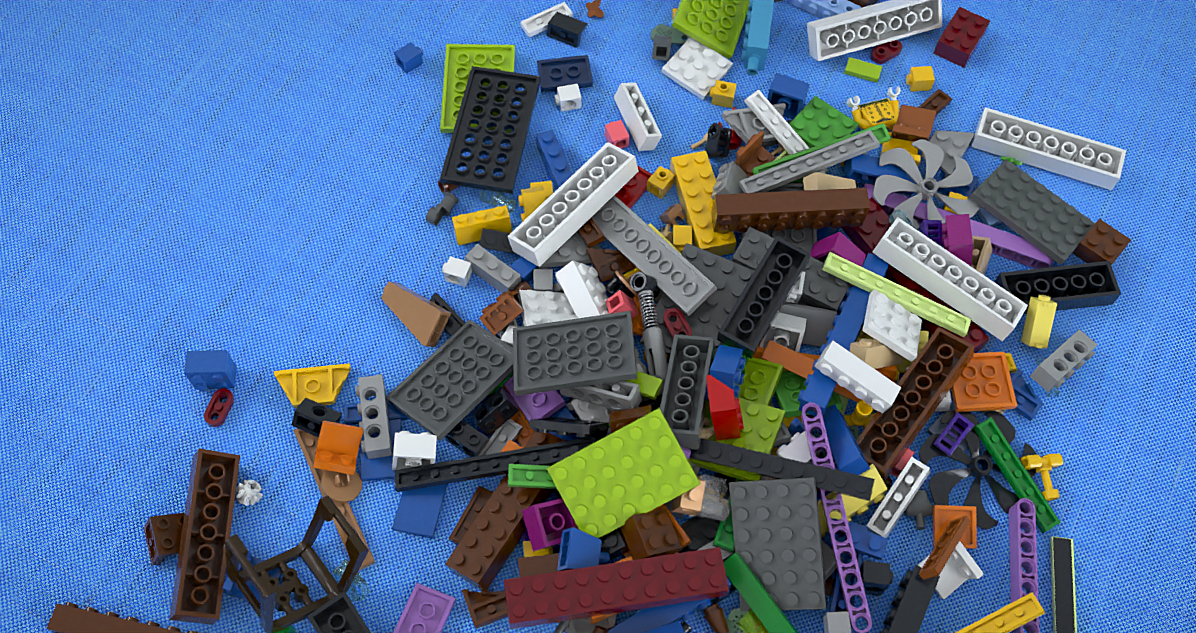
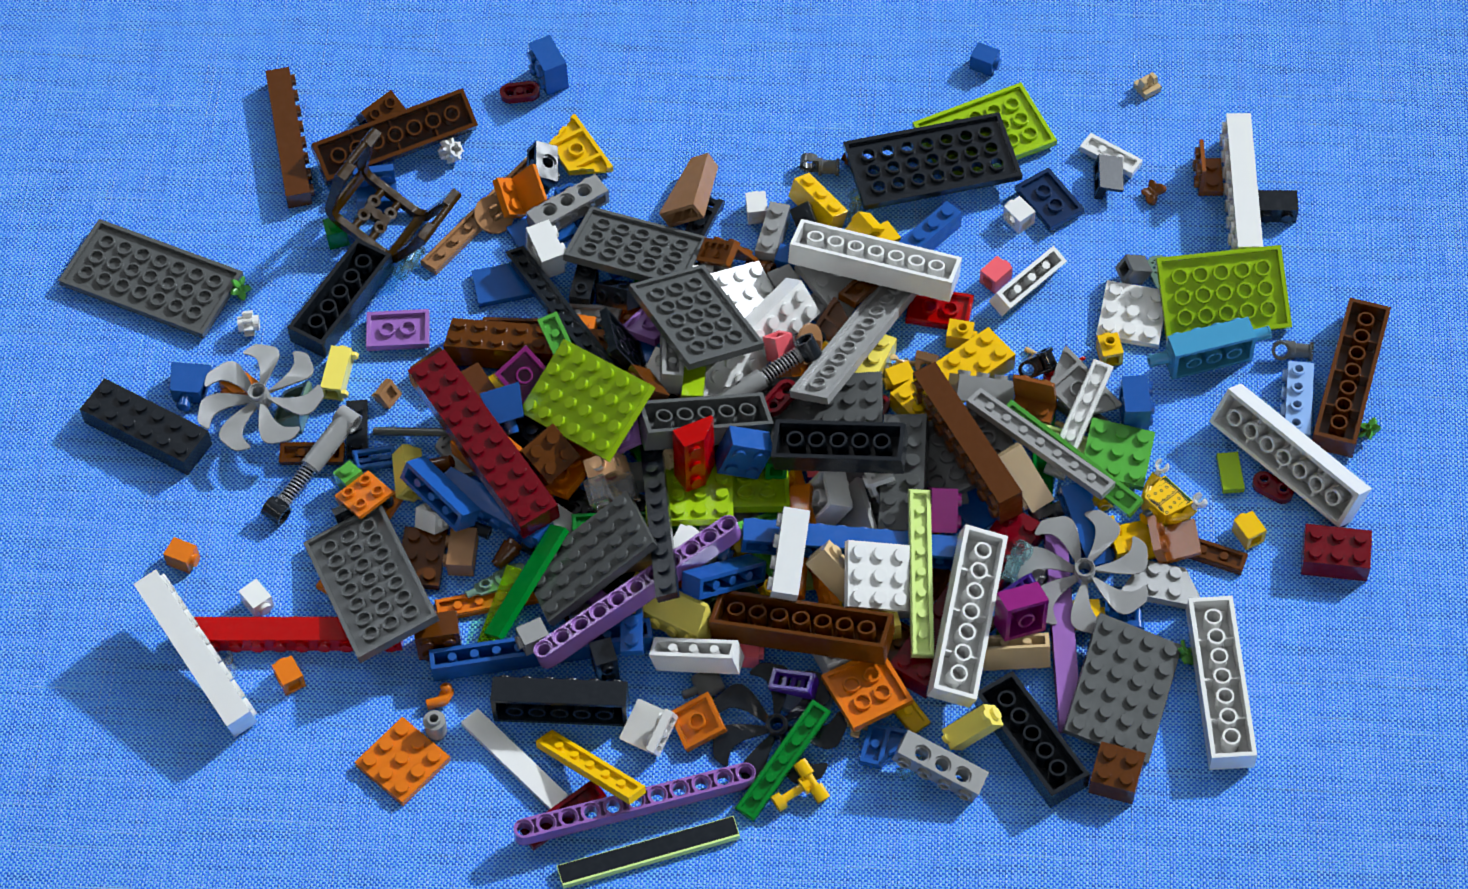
camera: 70 degrees right, 5 degrees down
dark orange tile [919,516,971,580] -> none

